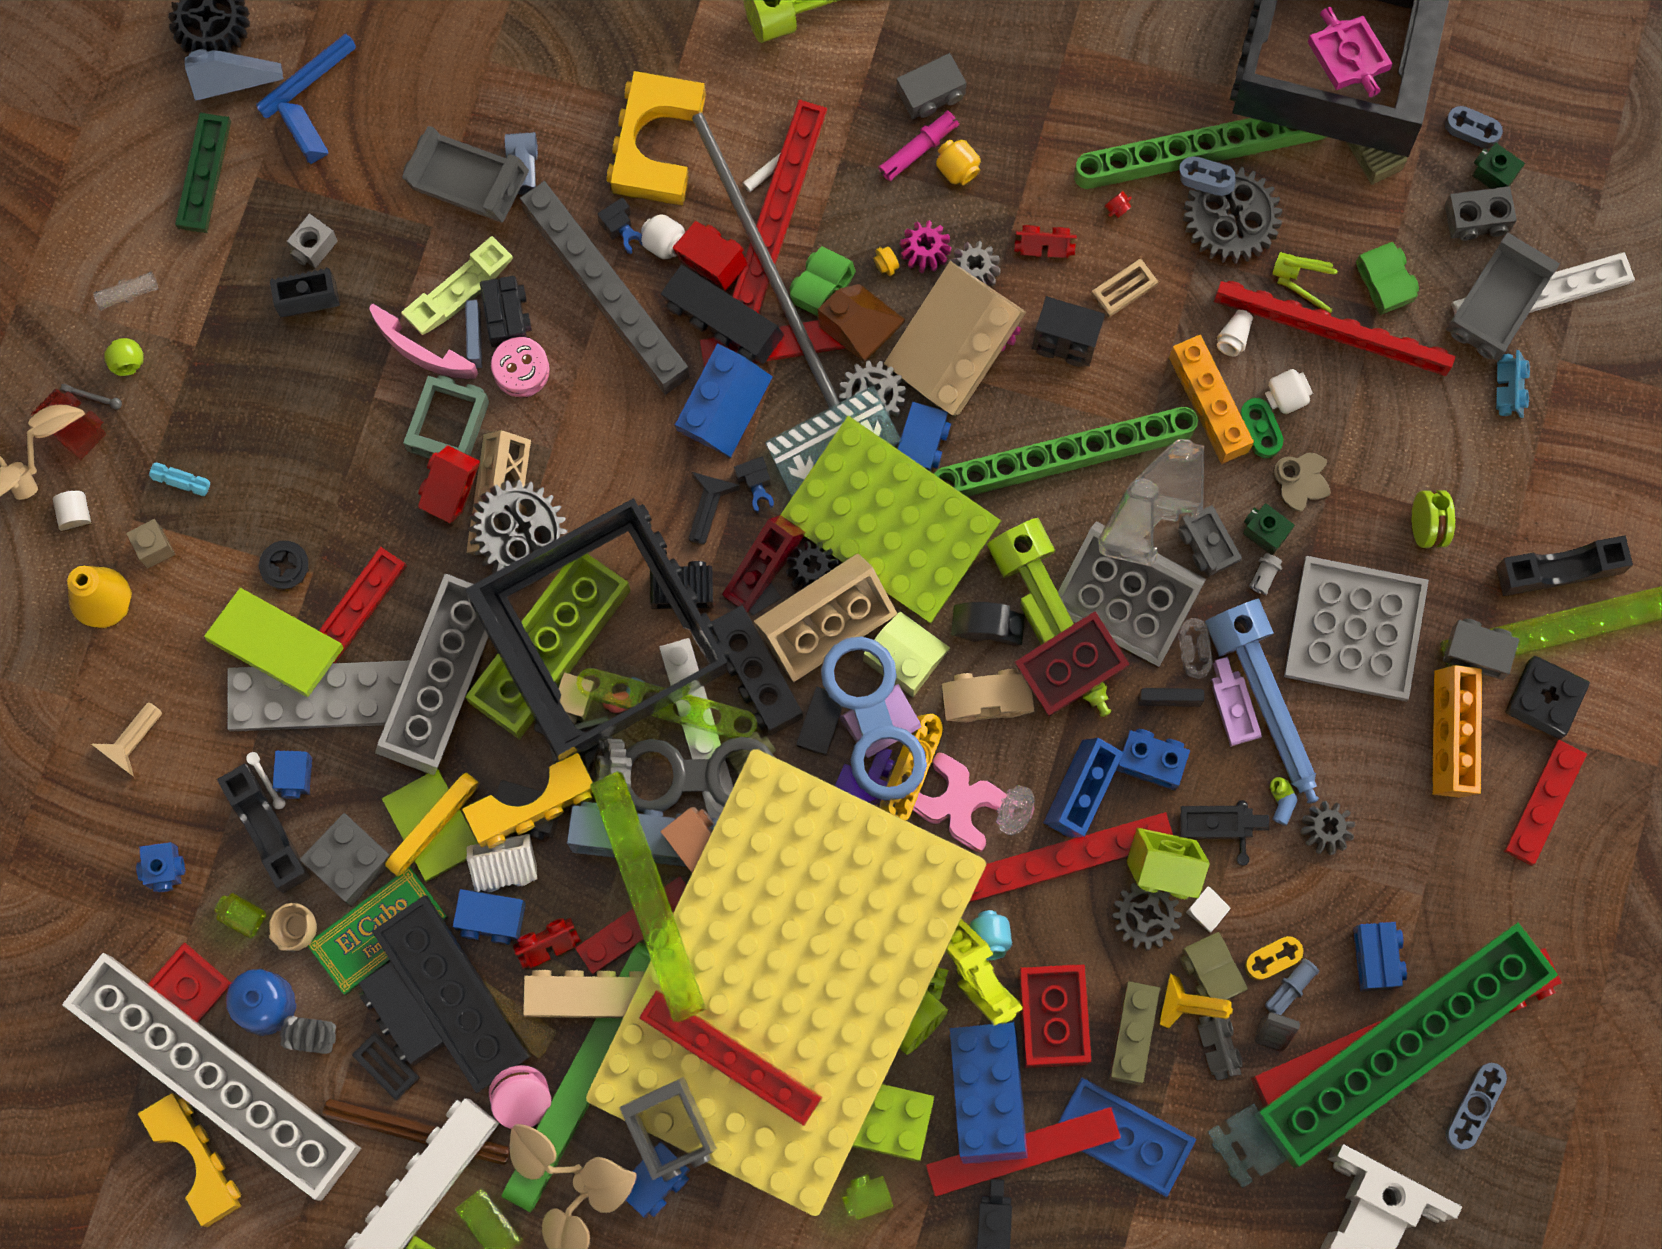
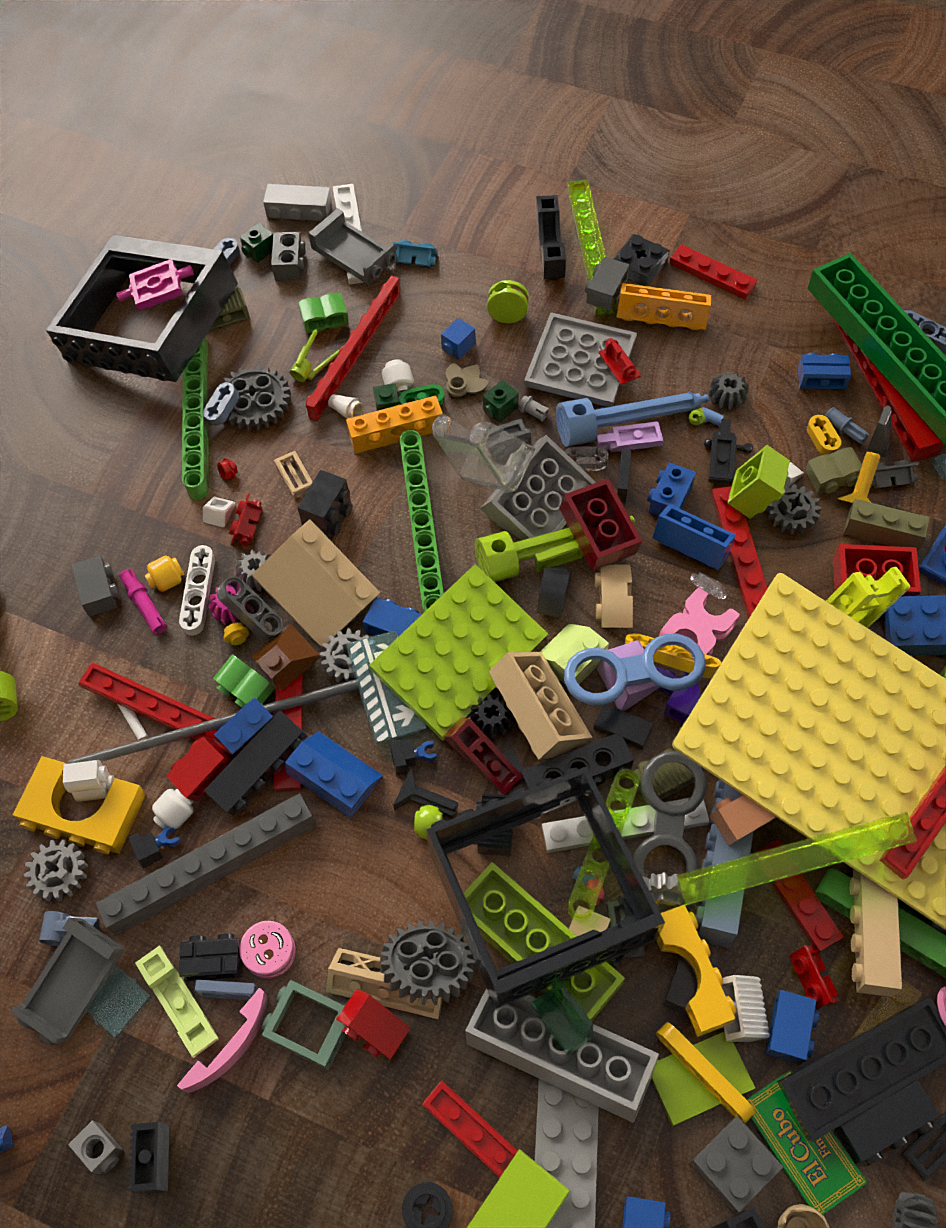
camera: 80 degrees left, 15 degrees down
none -> light grey gear [24,840,88,902]
none -> white brick [63,760,115,802]
none -> clear light blue piece [87,966,152,1038]
none -> white beam [179,545,215,636]
none -> white slope [203,497,235,527]
none -> blue brick [214,697,273,756]
none -> dark grey beam [217,576,283,640]
none -> brick [263,184,332,221]
none -> dark green brick [373,383,400,411]
none -> lime piece [414,805,443,840]
none -> blue brick [441,318,476,359]
none -> clear green panel [532,976,593,1056]
none -> red hinge [598,338,641,385]

